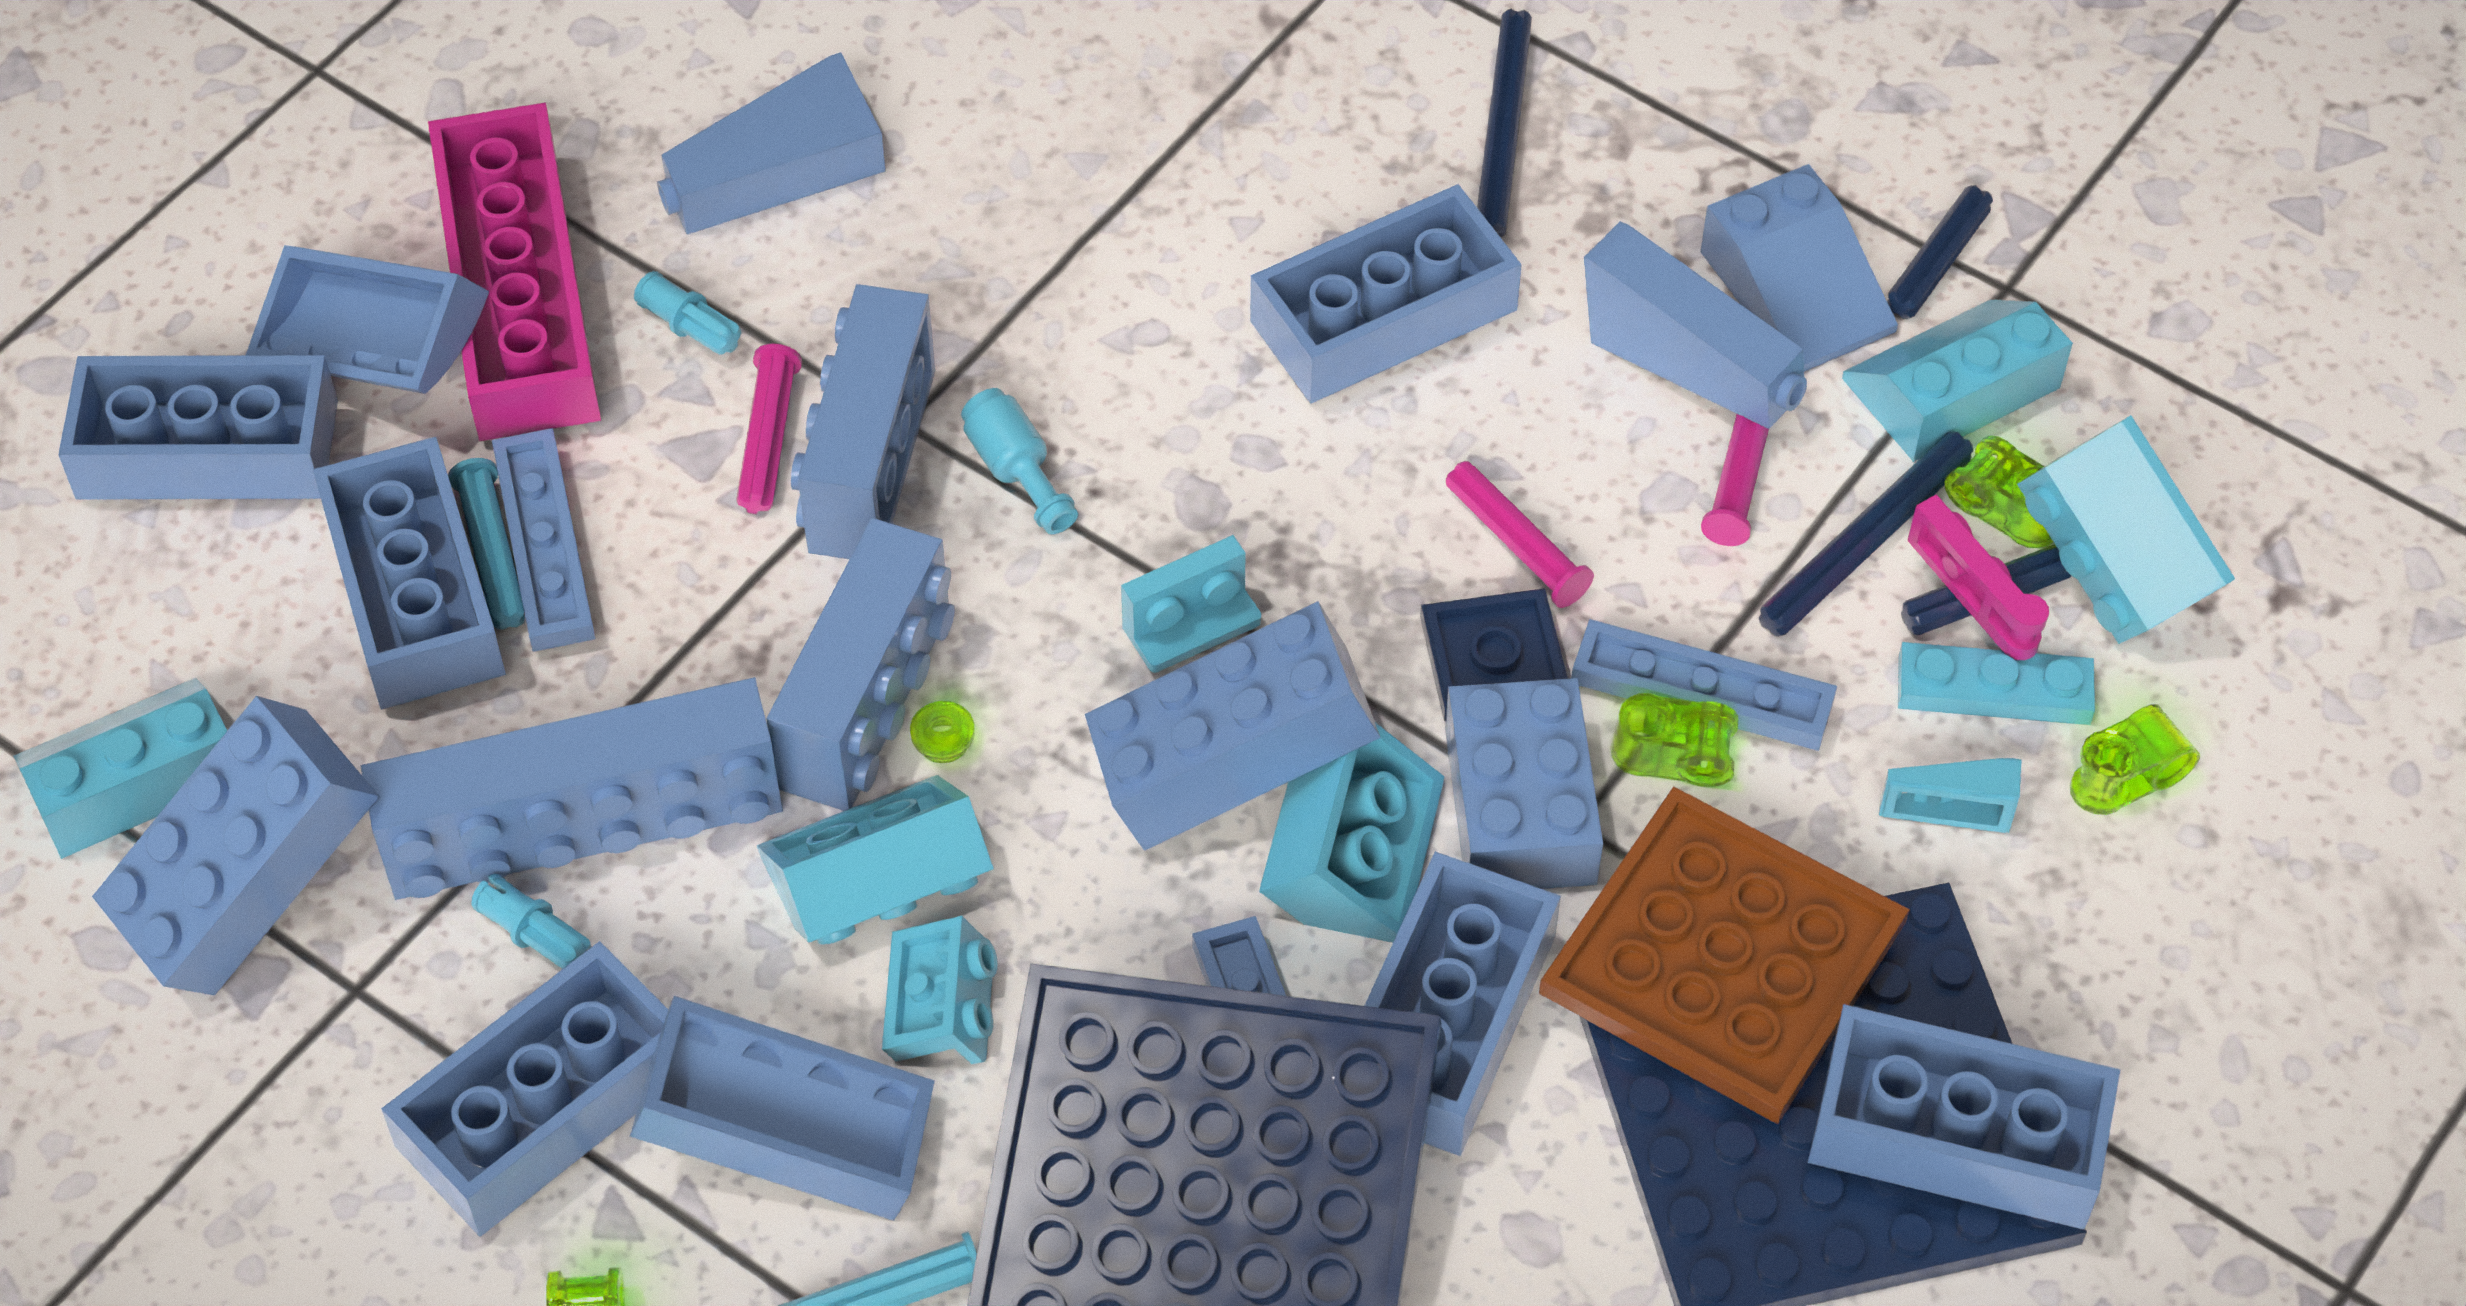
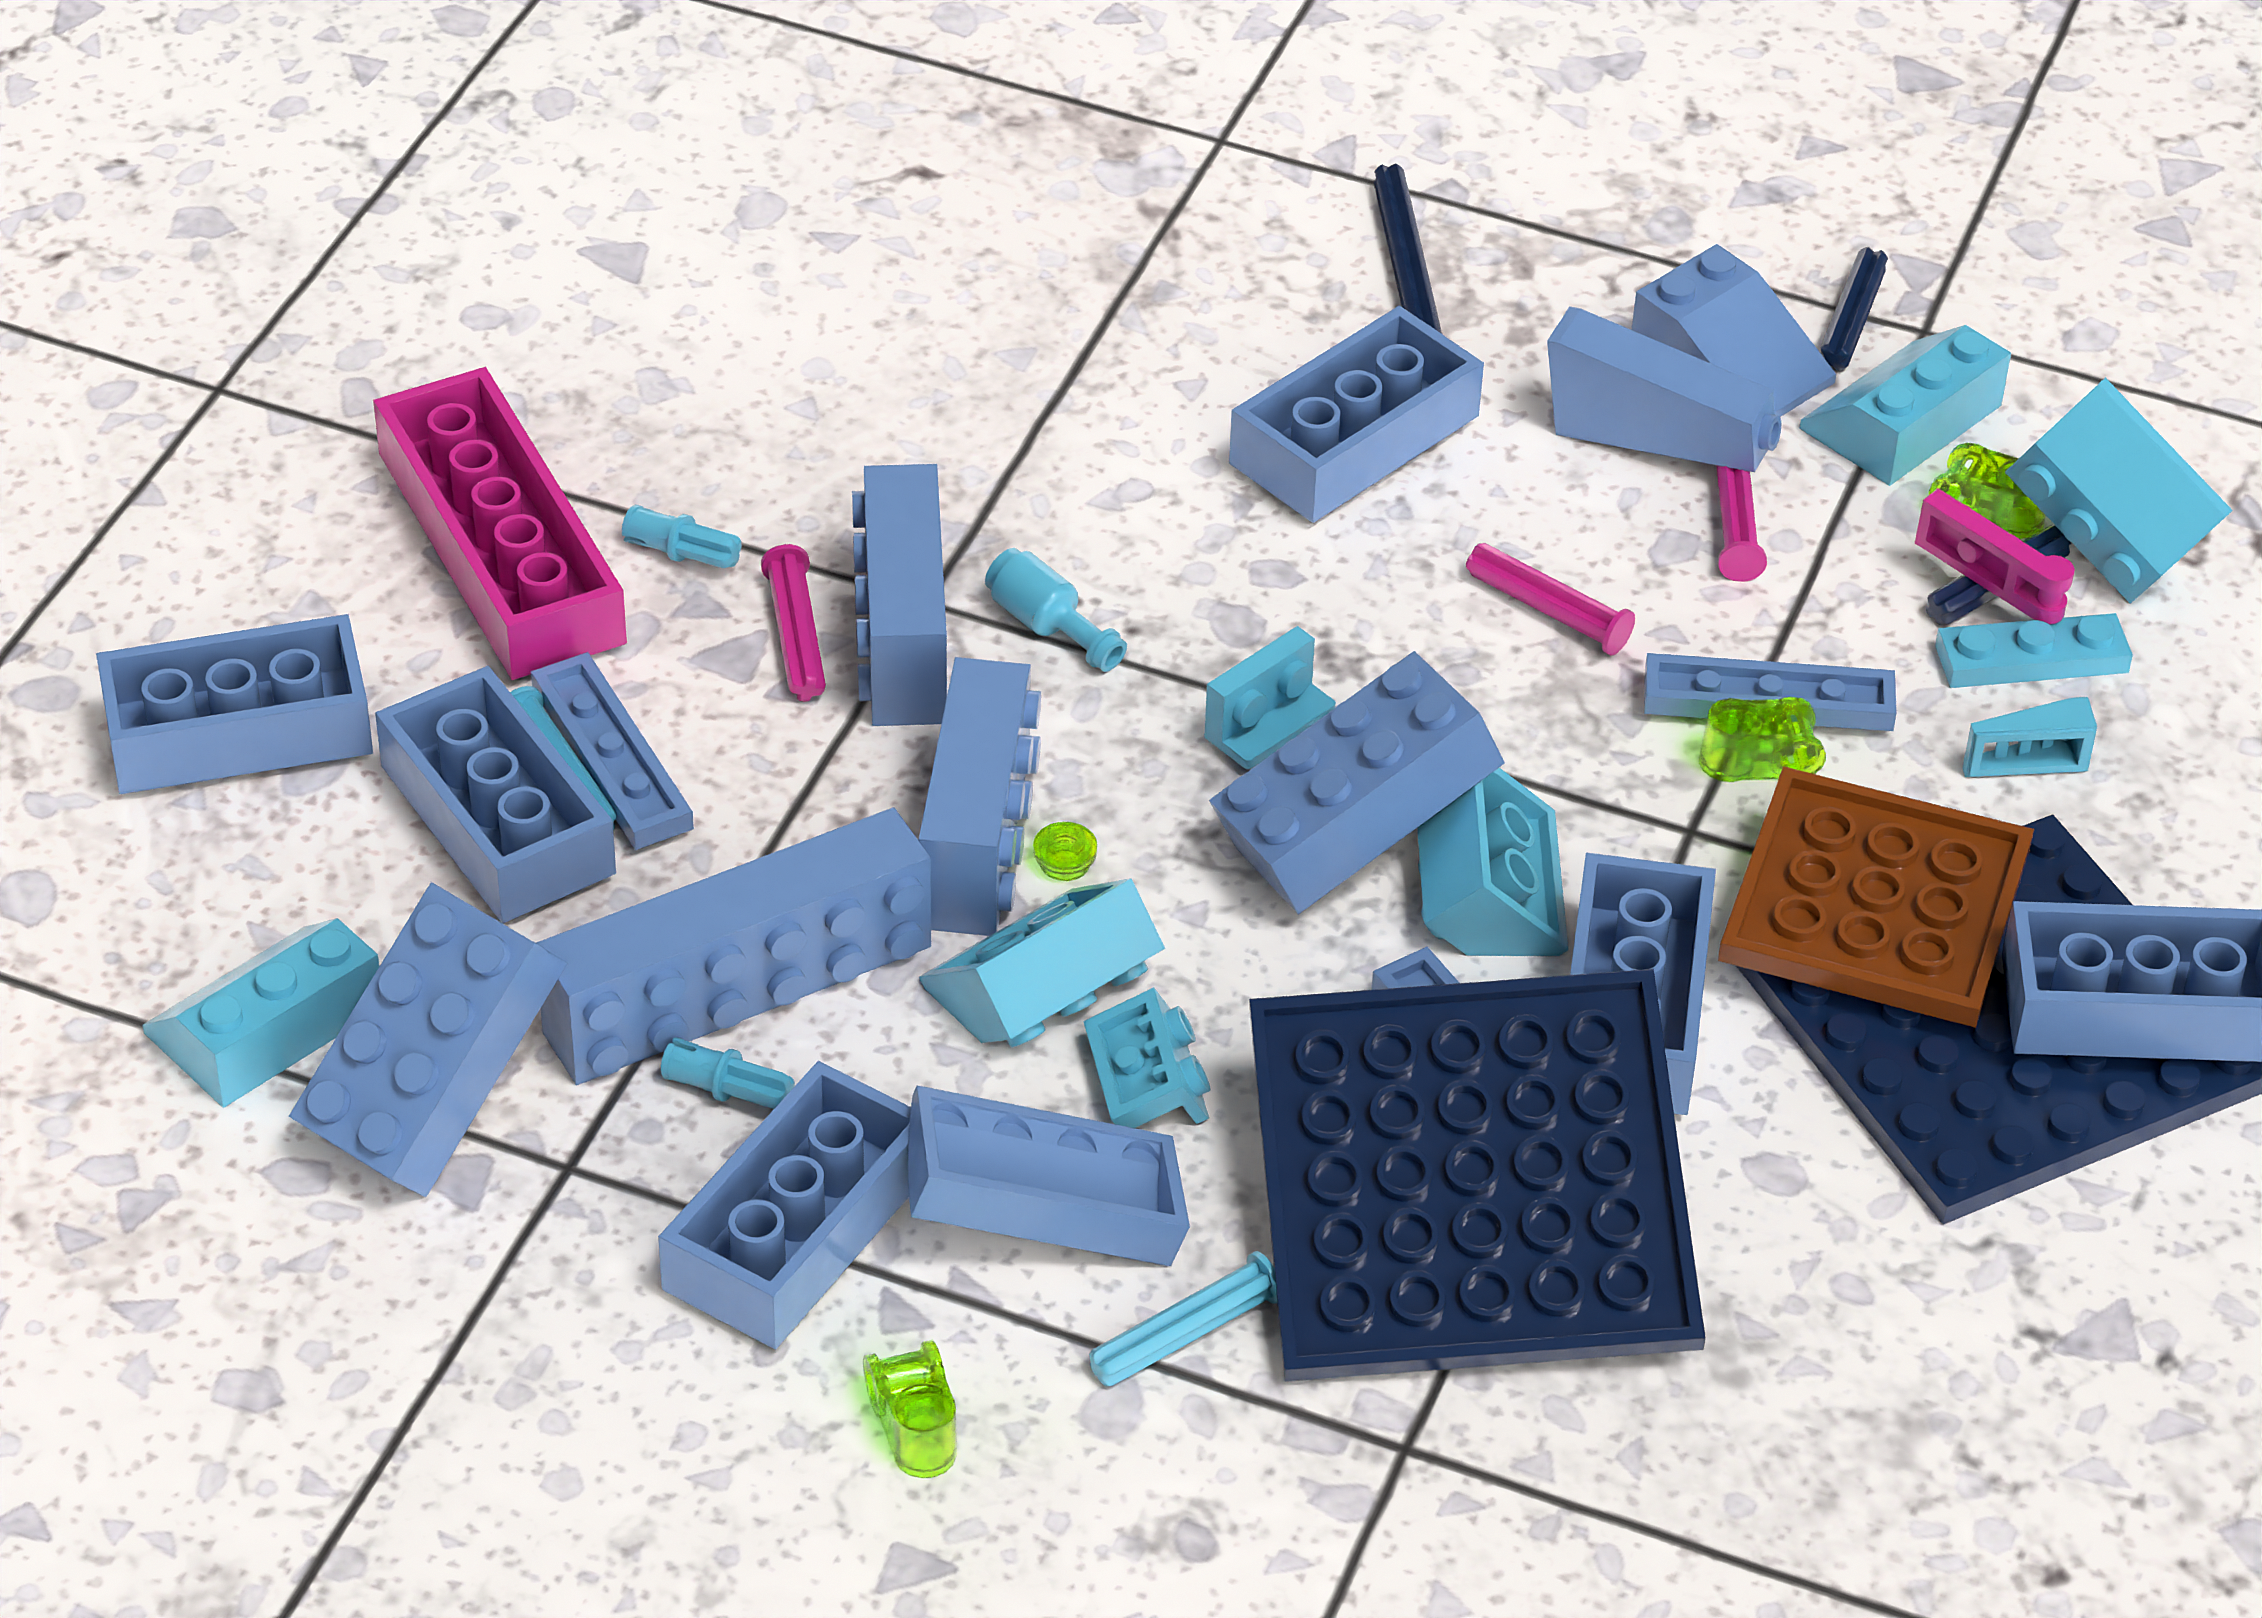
camera: 15 degrees left, 10 degrees down
medium blue slope [246,245,489,394] -> none
medium blue slope [657,52,886,235] -> none
dark blue plate [1420,588,1568,722] -> none
medium blue brick [1445,678,1603,889] -> none
dark blue axle [1759,432,1974,637] -> none
clear neon green piece [2070,704,2200,815] -> none

